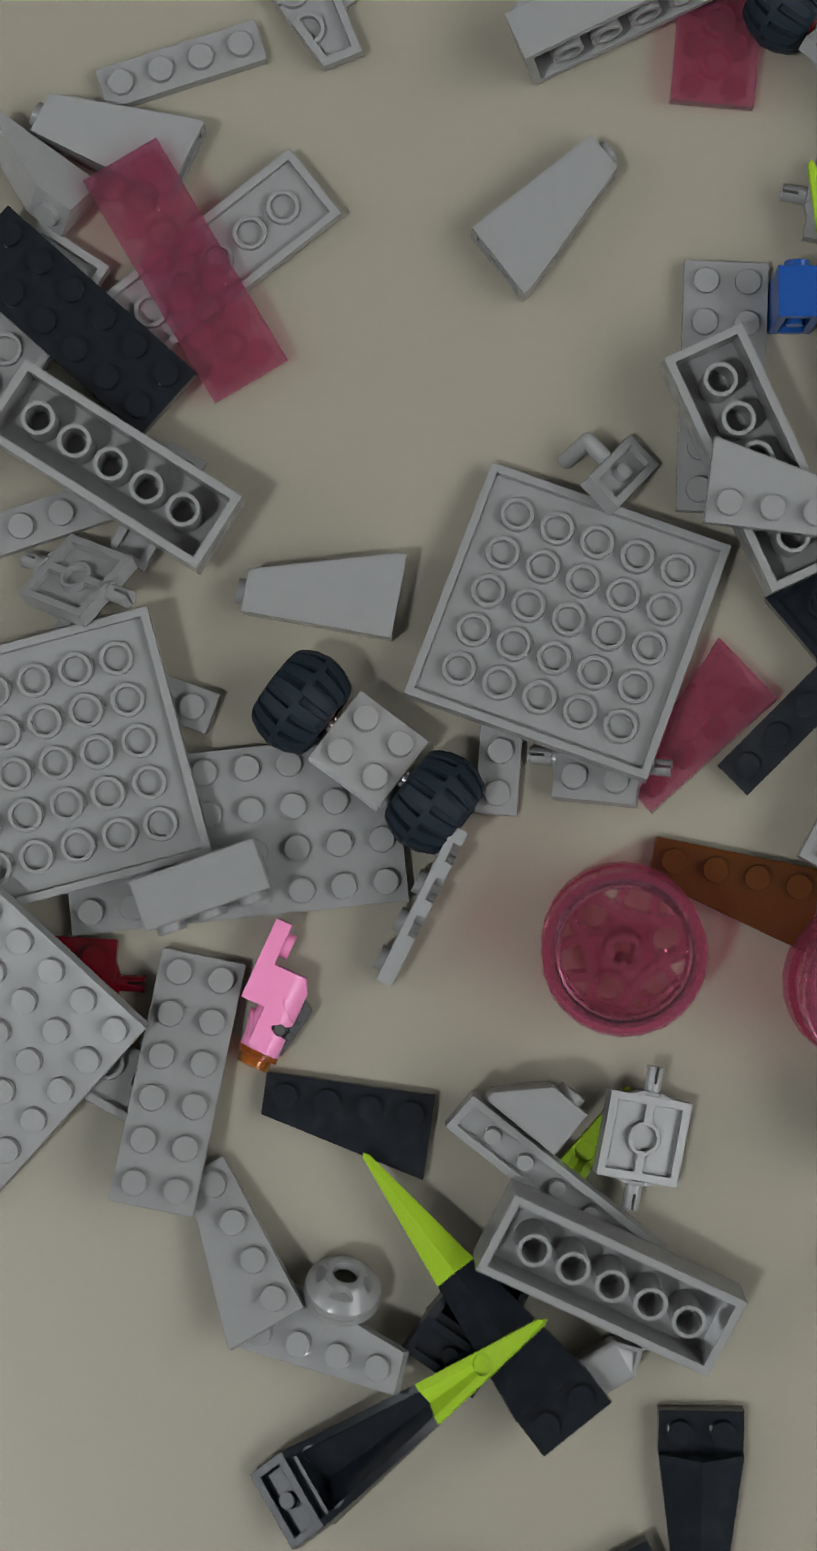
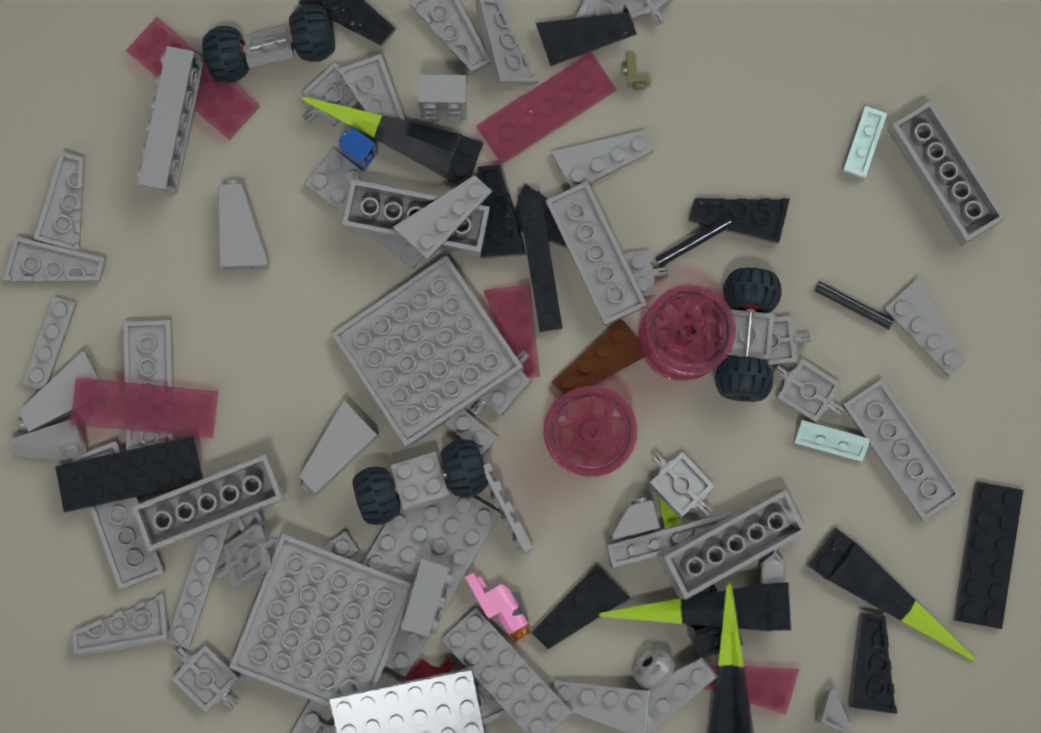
camera: 60 degrees left, 5 degrees down
light grey plate [558,432,659,515] -> none
none -> clear pink wing [703,664,800,715]

